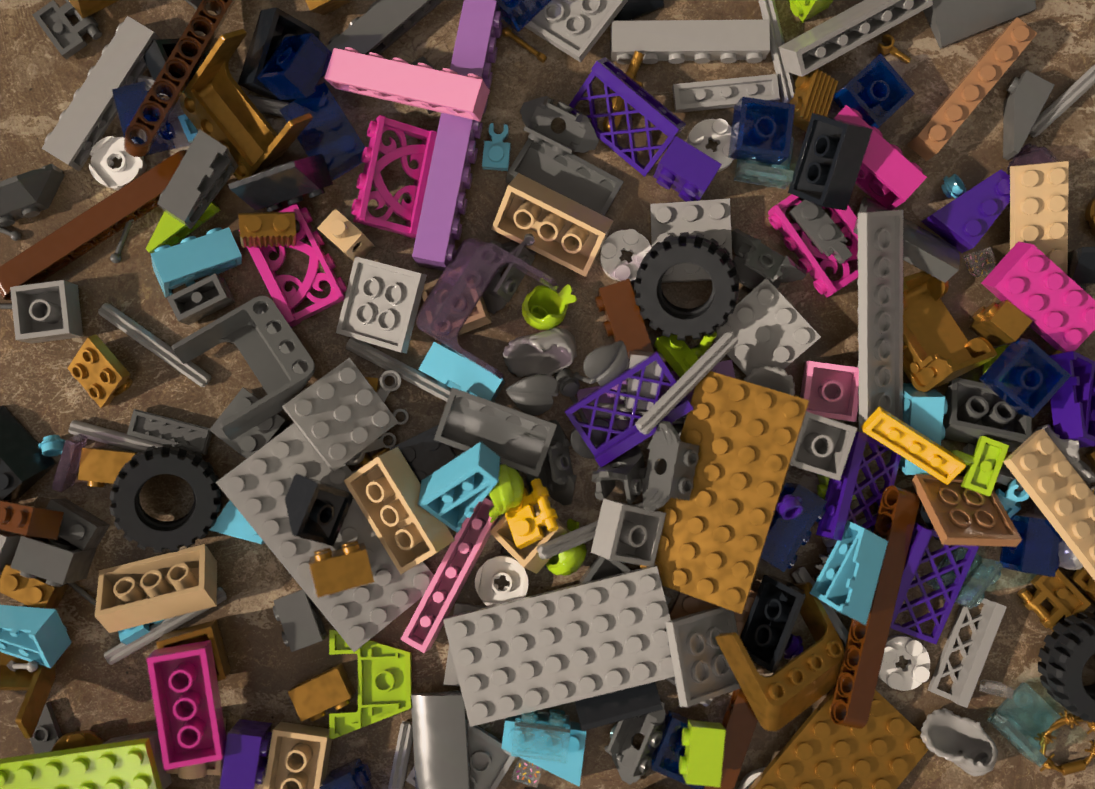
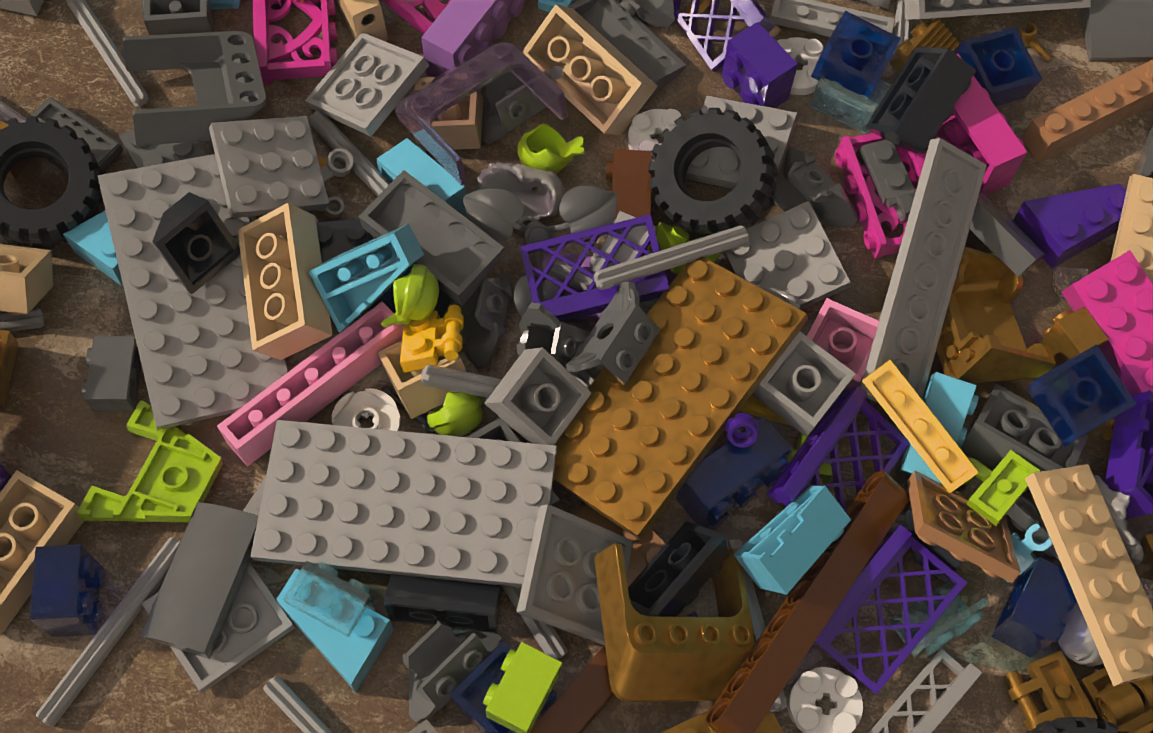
camera: 20 degrees right, 20 degrees down
pearl gold plate [67,334,133,408] -> none
pearl gold brick [288,663,355,722] -> none
pearl gold brick [309,540,374,598] -> none
clear tile [511,758,542,788] -> none
medium azure plate [941,174,966,199] -> none

